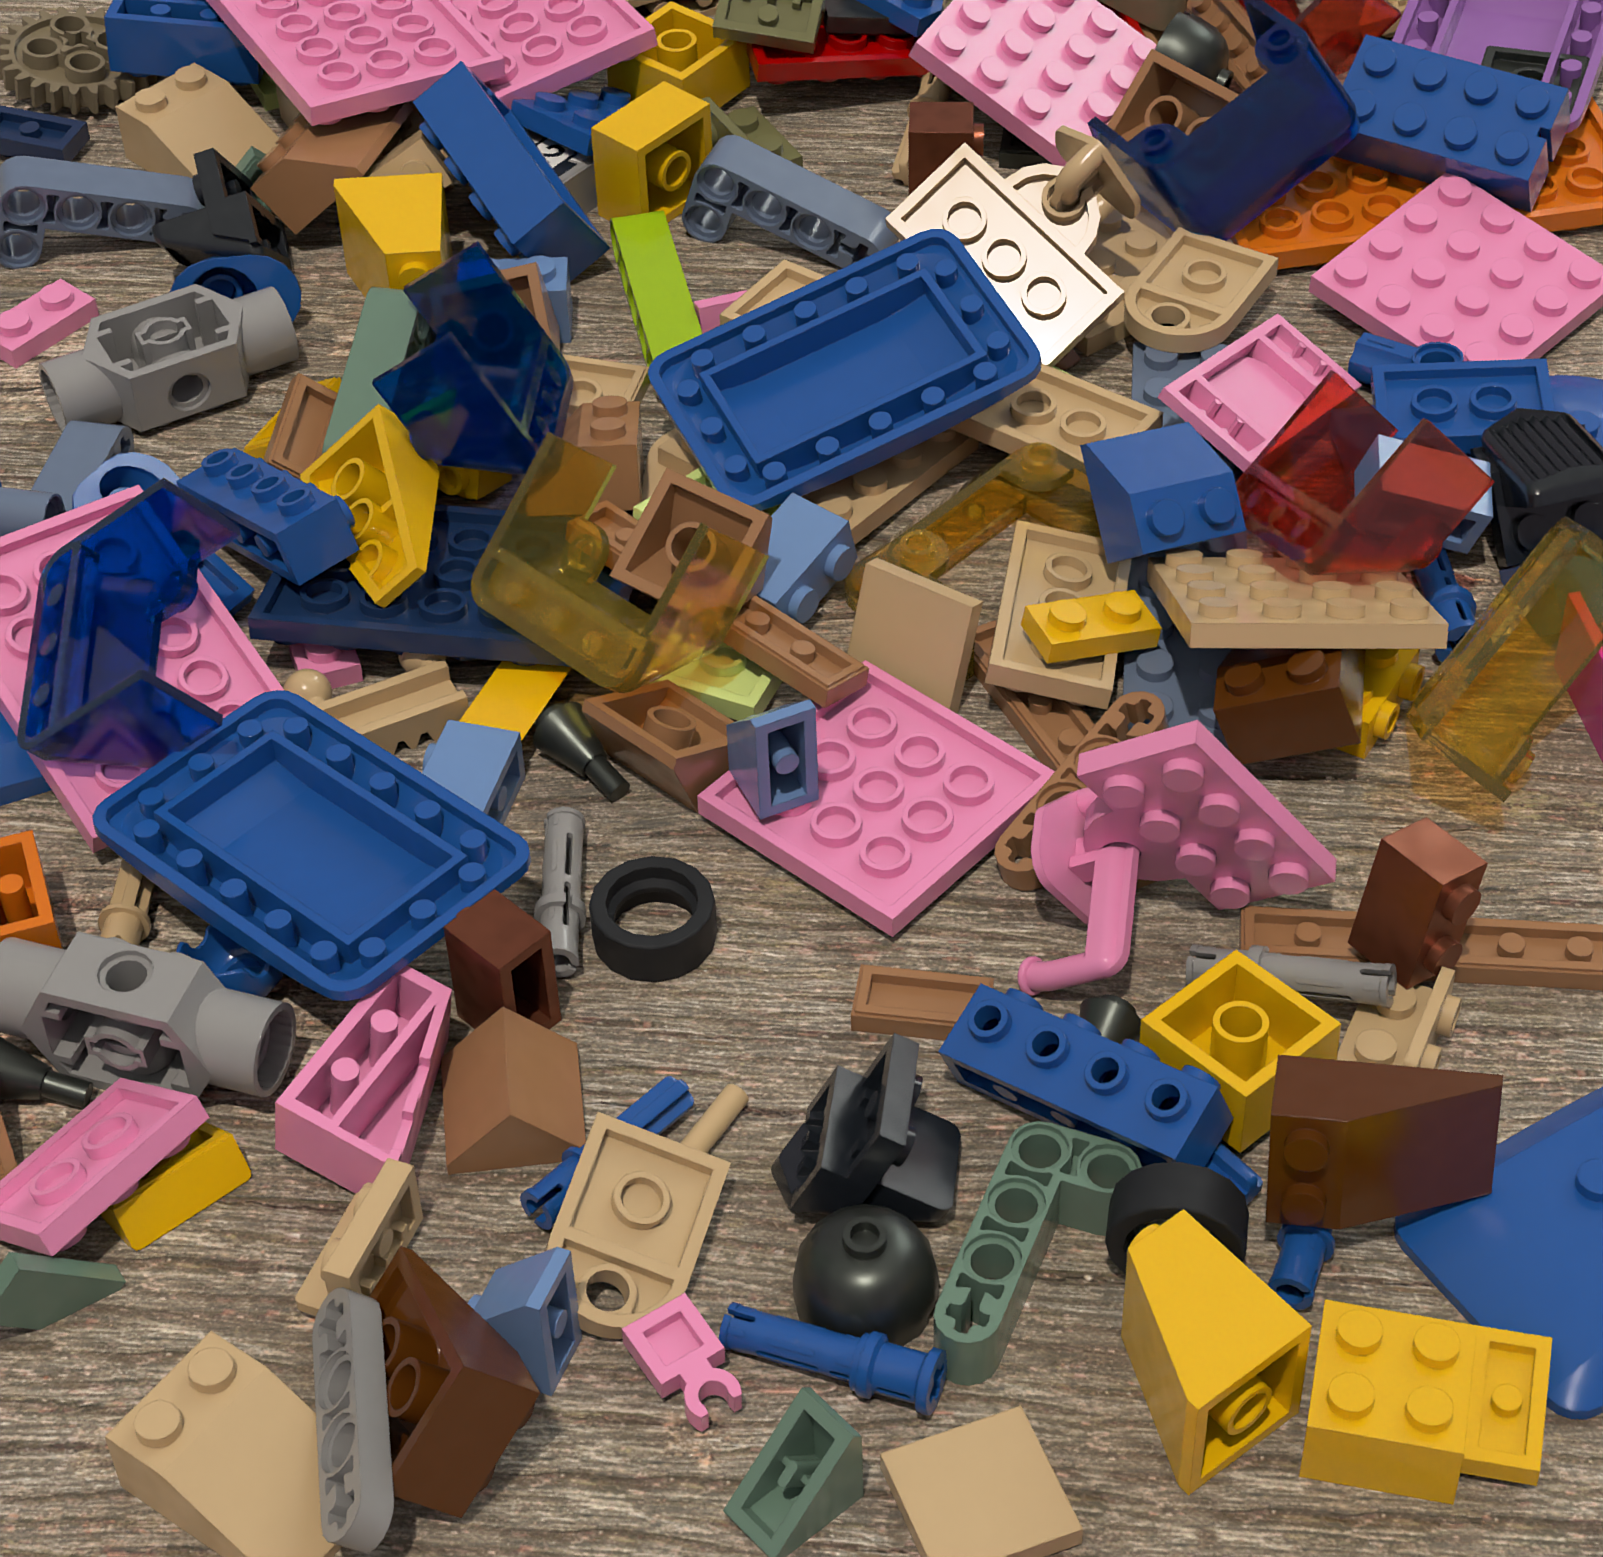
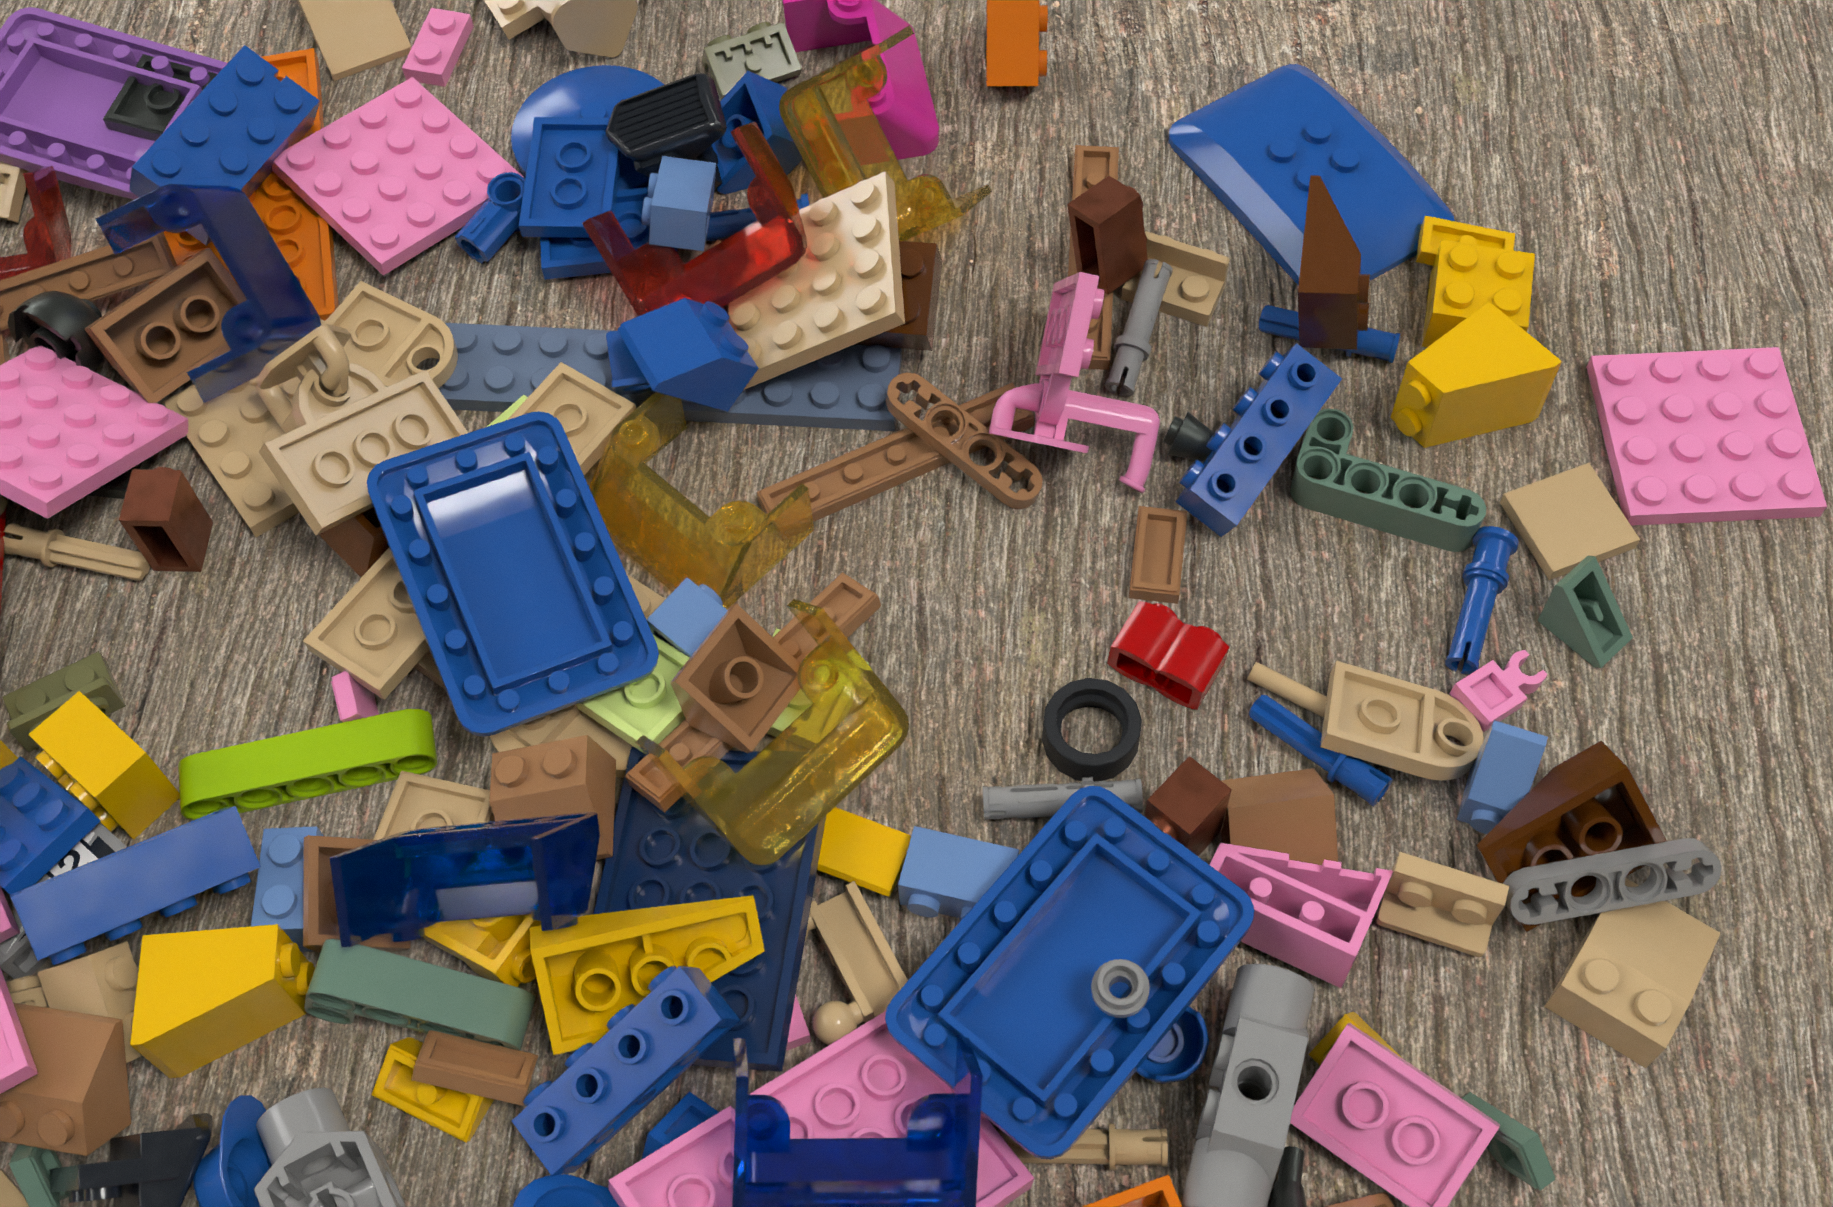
camera: 90 degrees left, 15 degrees up
pearl dark grey cone [533,702,630,802] -> none
medium nougat slope [582,679,734,814] -> none
sand blue beam [682,135,899,268] -> none
bright pink plate [697,660,1055,937] -> none
medium blue slope [726,699,819,820] -> none
black piece [771,1033,961,1222] -> none
pearl dark grey cylinder [792,1204,939,1346] -> none
tan tile [847,558,983,713] -> none
tan plate [985,520,1132,710] -> none
yellow plate [1021,590,1162,664] -> none
black tyre [1105,1162,1249,1275] -> none
yellow brick [1139,949,1341,1153] -> none
bright pink slope [1157,313,1362,473] -> none
none -> light grey plate [1091,959,1150,1018]
none -> red brick [1107,601,1230,710]

